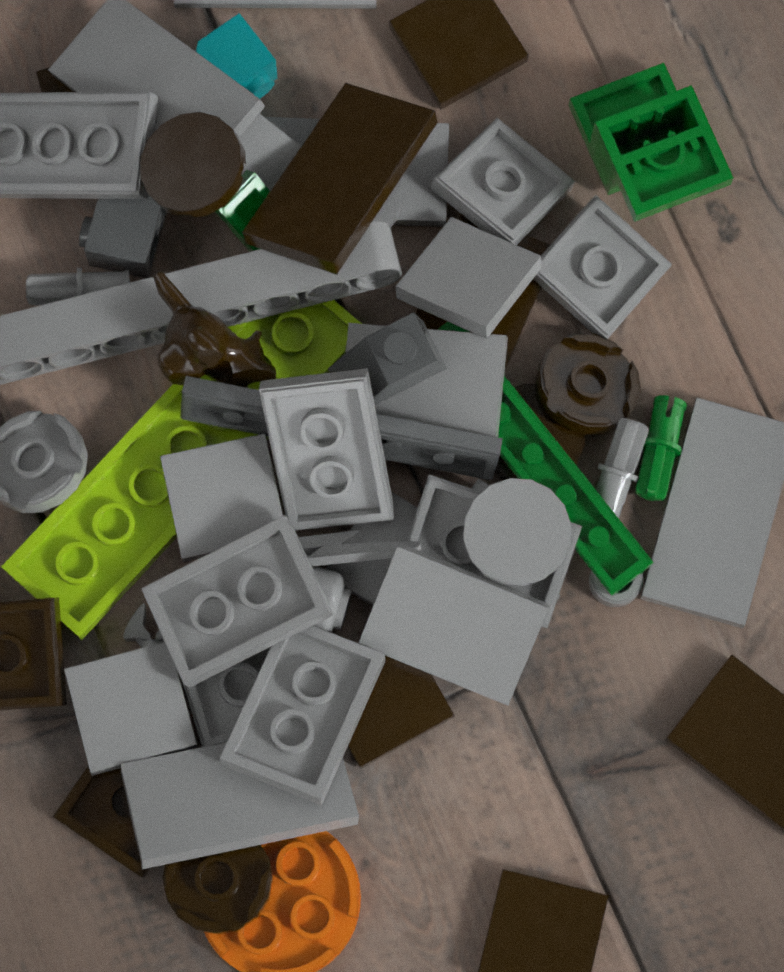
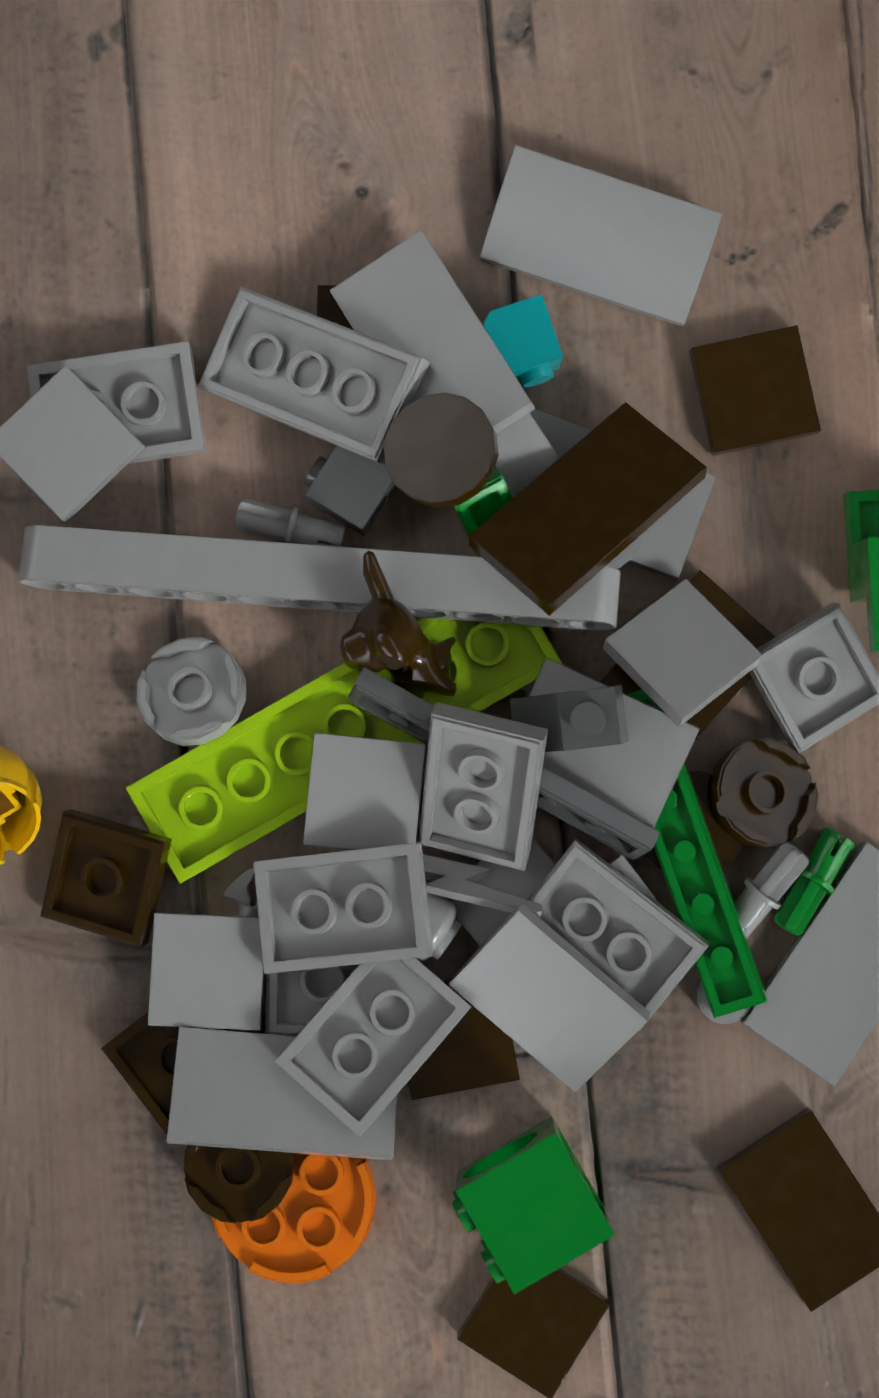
camera: 20 degrees right, 10 degrees up
light grey tile [430,118,576,245] -> none
light grey tile [463,478,572,586] -> none
none -> green brick [452,1116,615,1295]

